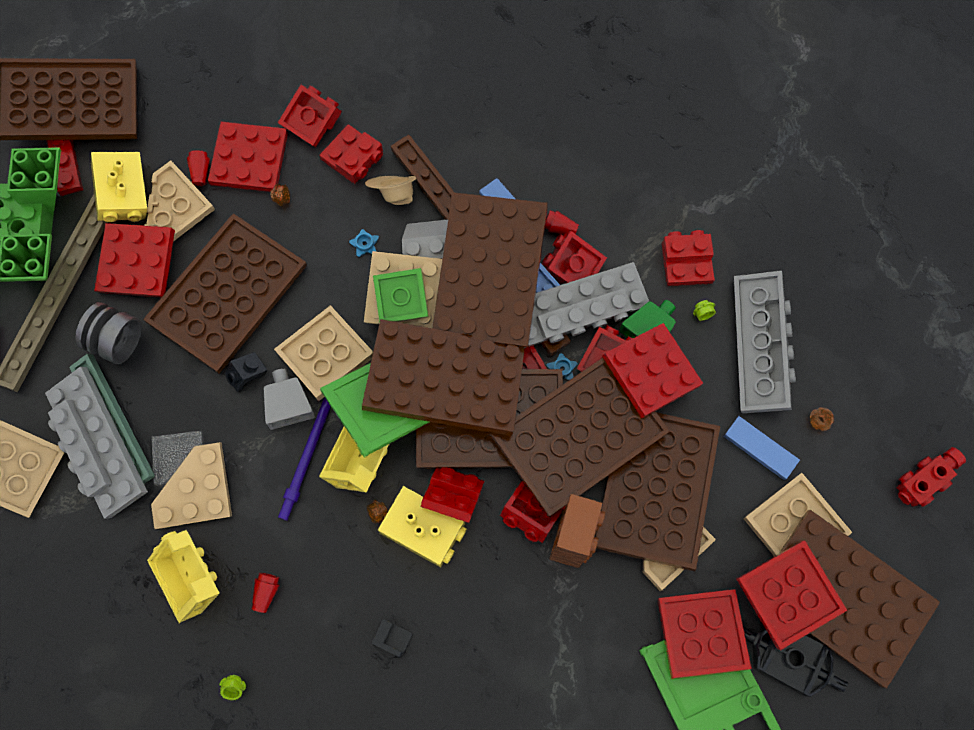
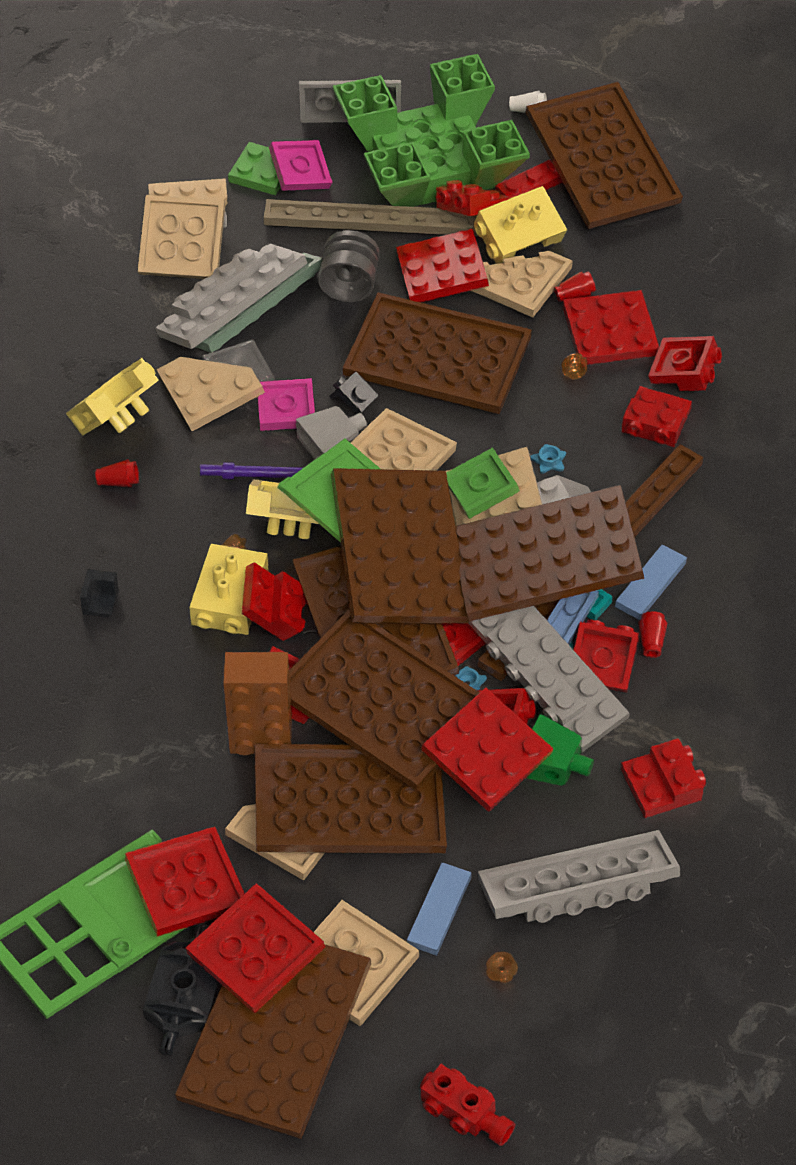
camera: 75 degrees right, 20 degrees down
lime plate [219,675,246,700] -> none
tan piece [365,176,416,205] -> none
lime plate [693,300,716,321] -> none
none -> dark pink plate [258,378,315,431]
none -> red plate [436,180,510,216]

